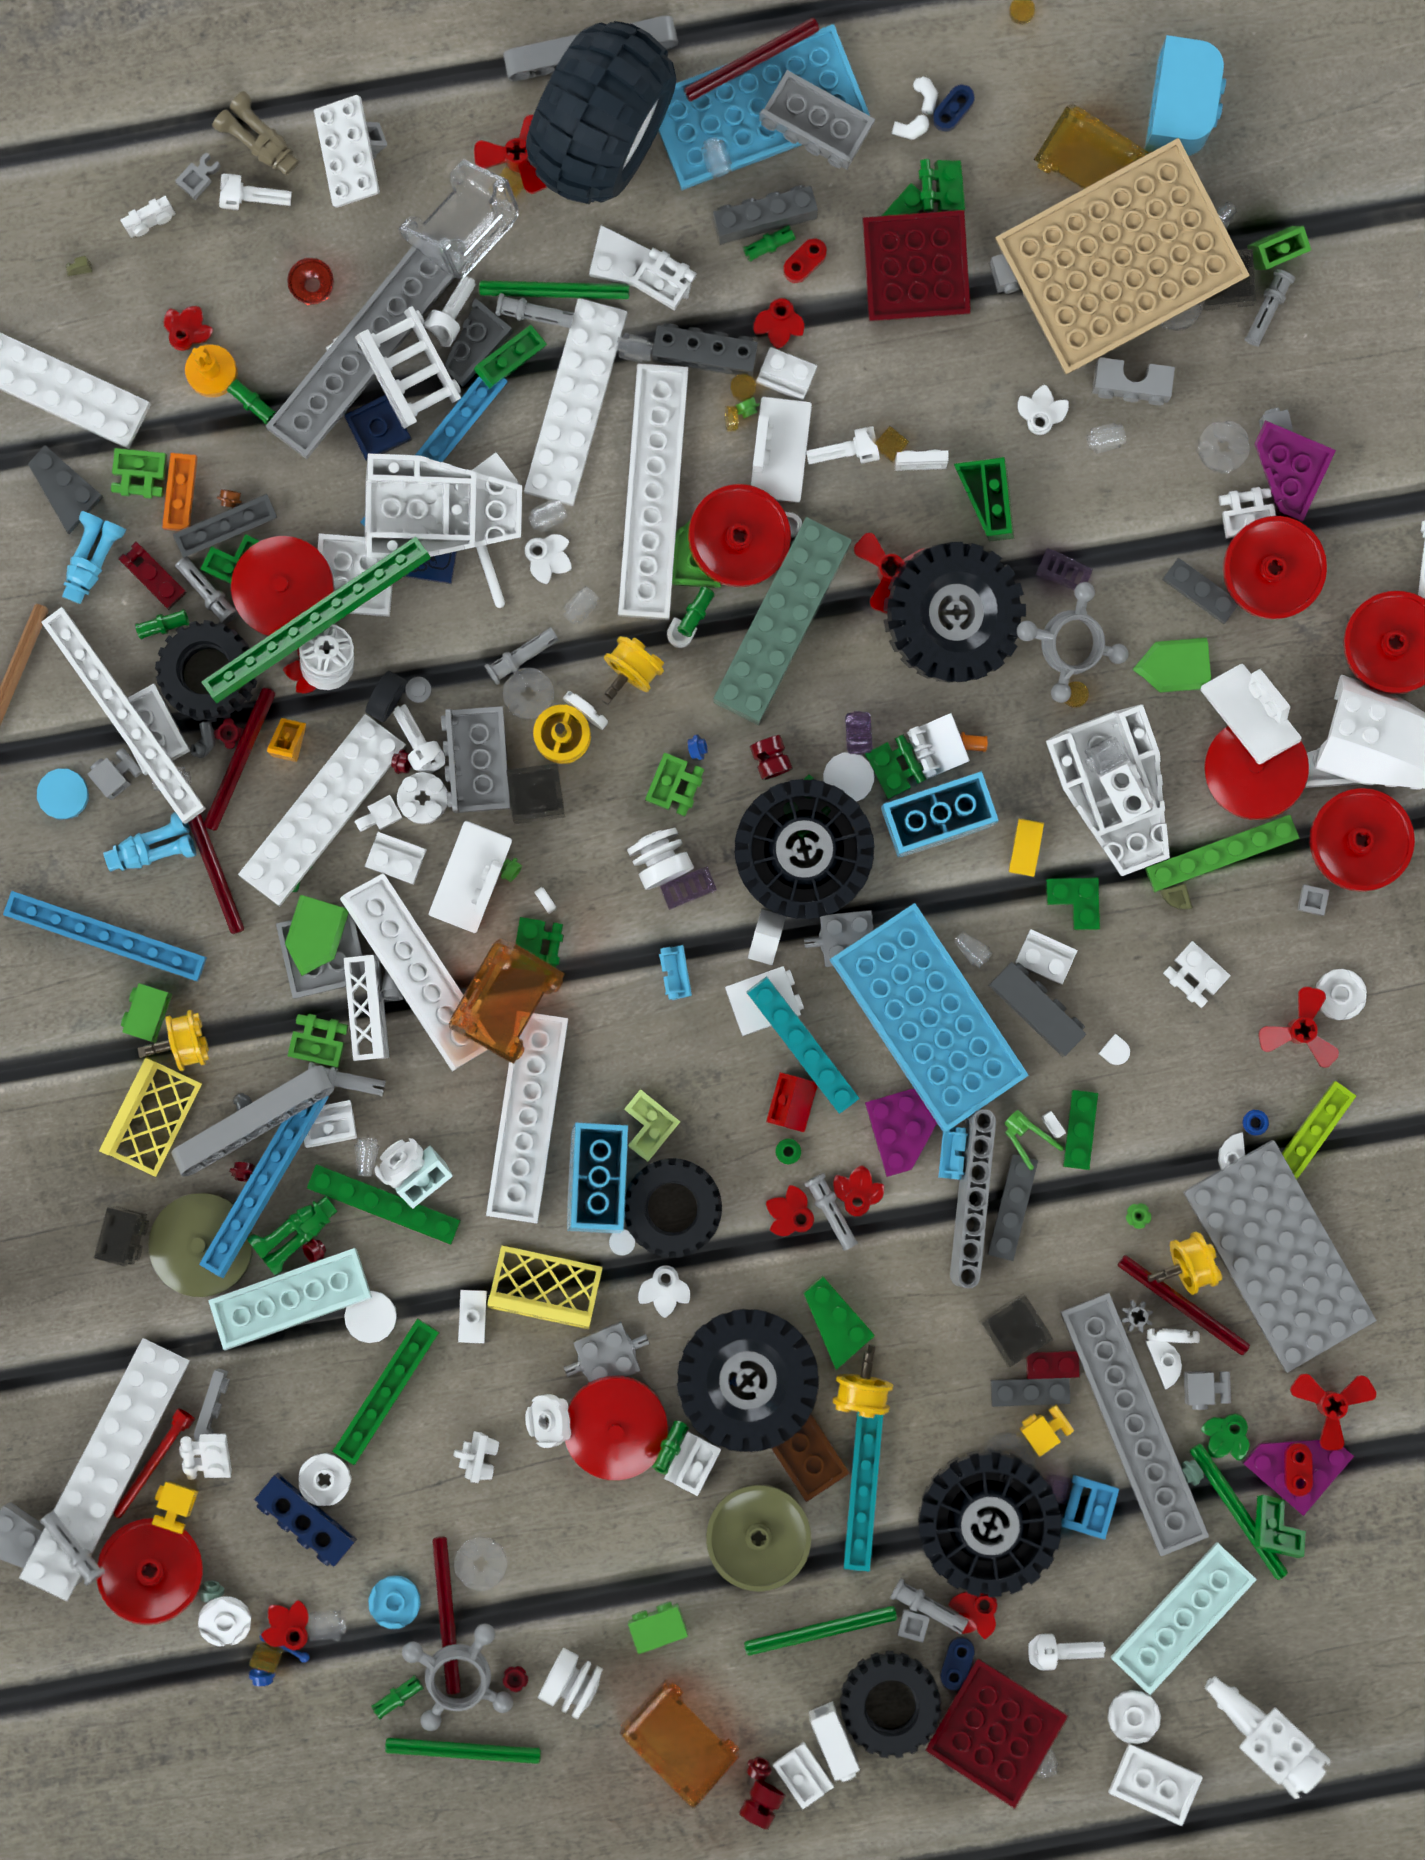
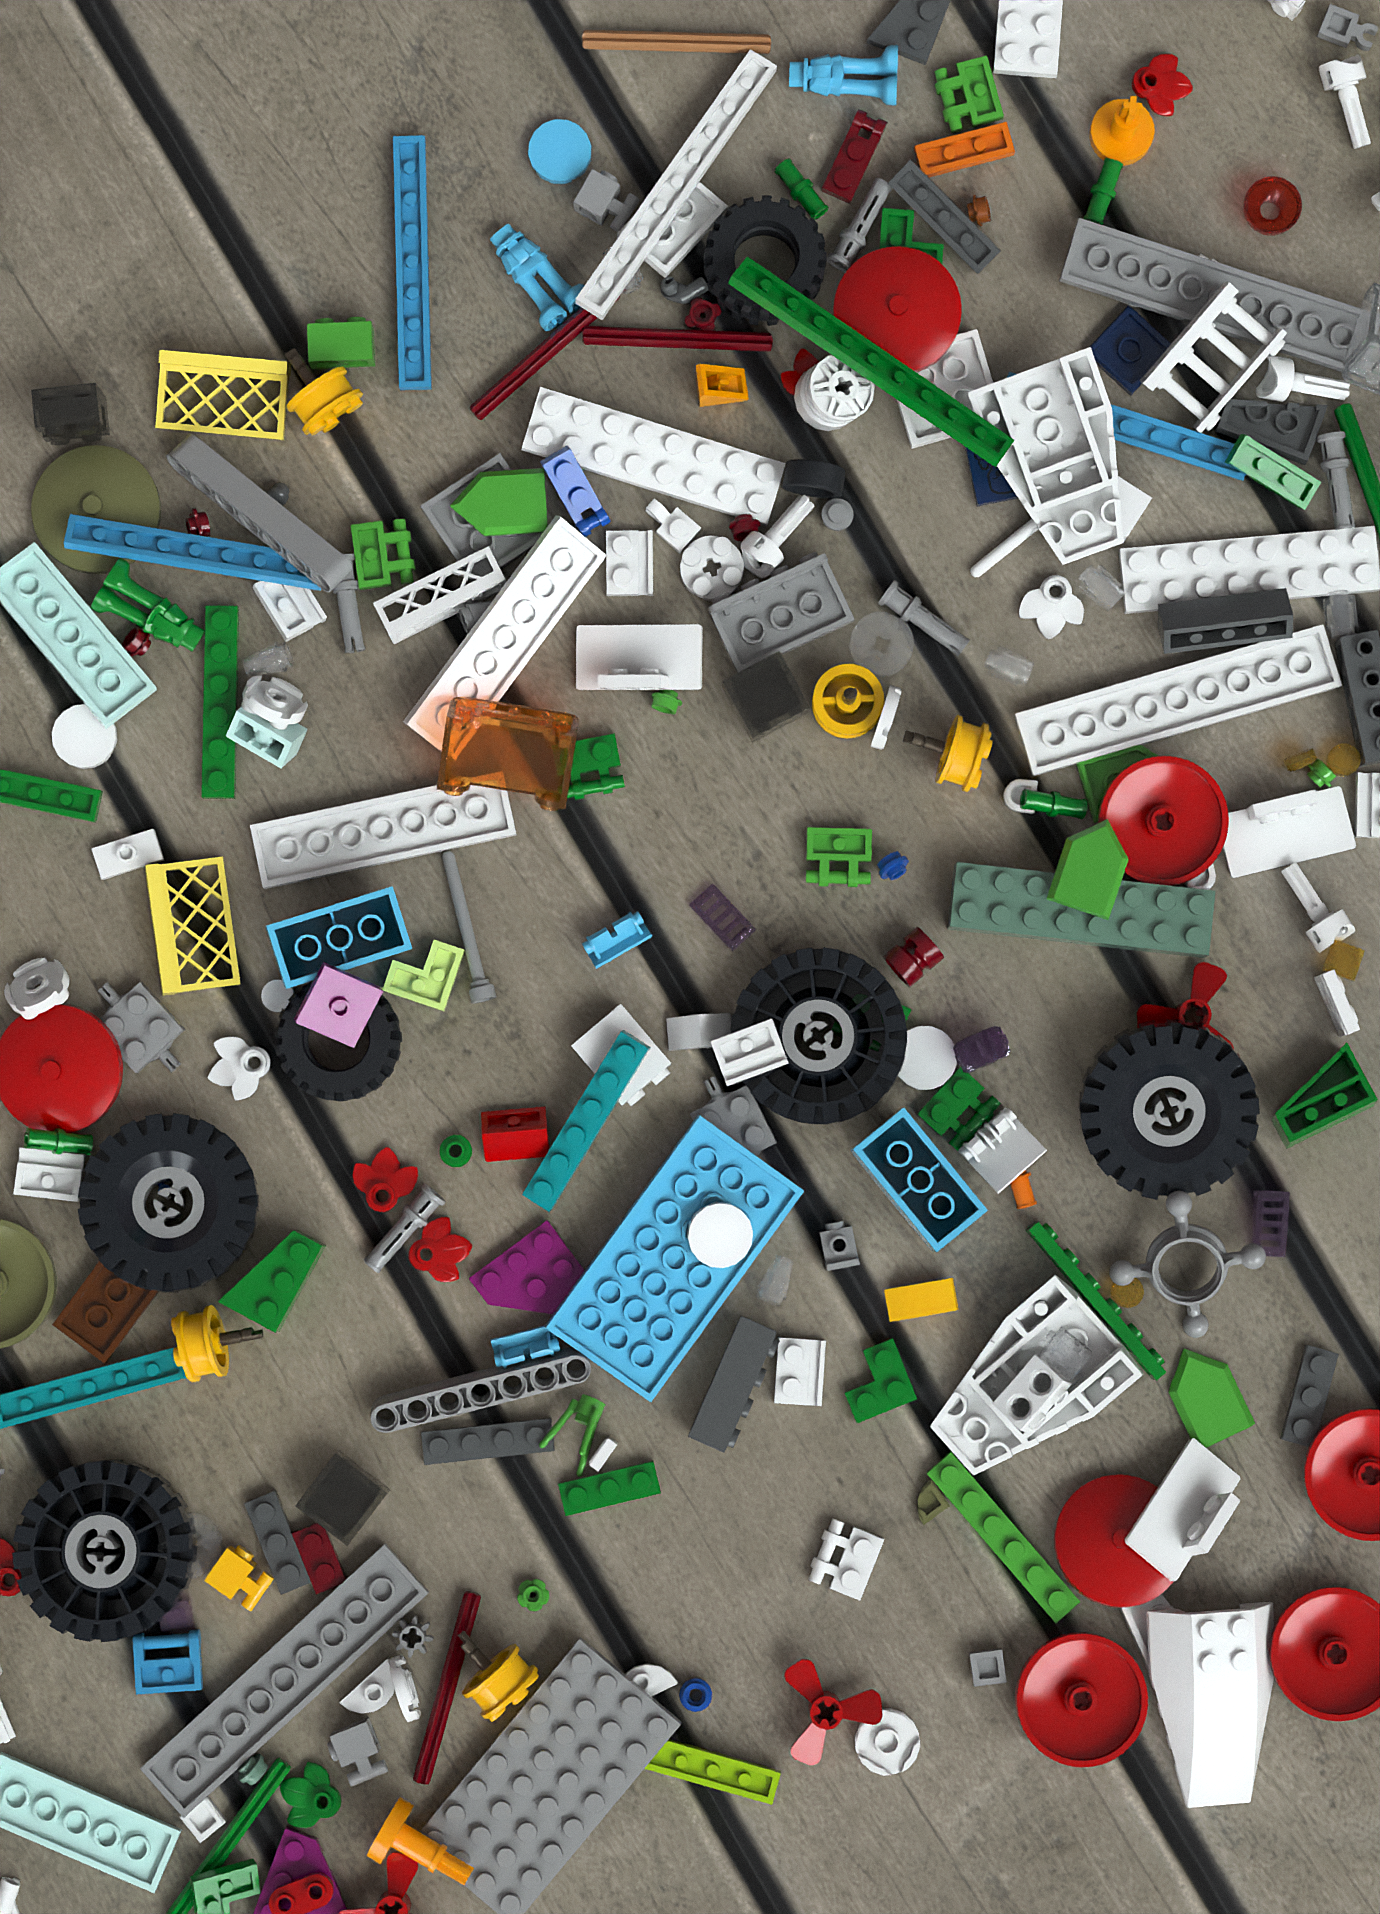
camera: 65 degrees right, 0 degrees up
white tile [534,887,557,914] -> none
white wheel [627,828,694,890] -> none
white tile [1098,1034,1130,1065] -> none
none -> white tile [180,1796,227,1843]
none -> plate [294,962,383,1048]
none -> light orange piece [366,1797,474,1885]
none -> light grey piece [442,851,497,1004]
none -> plate [540,445,611,537]
none -> white tile [687,1202,753,1268]
none -> white plate [710,1019,789,1086]
none -> light grey brick [819,1221,860,1271]
none -> green plate [1025,1222,1166,1381]
none -> bright green tile [1046,819,1129,920]
none -> dark grey brick [1158,588,1293,654]

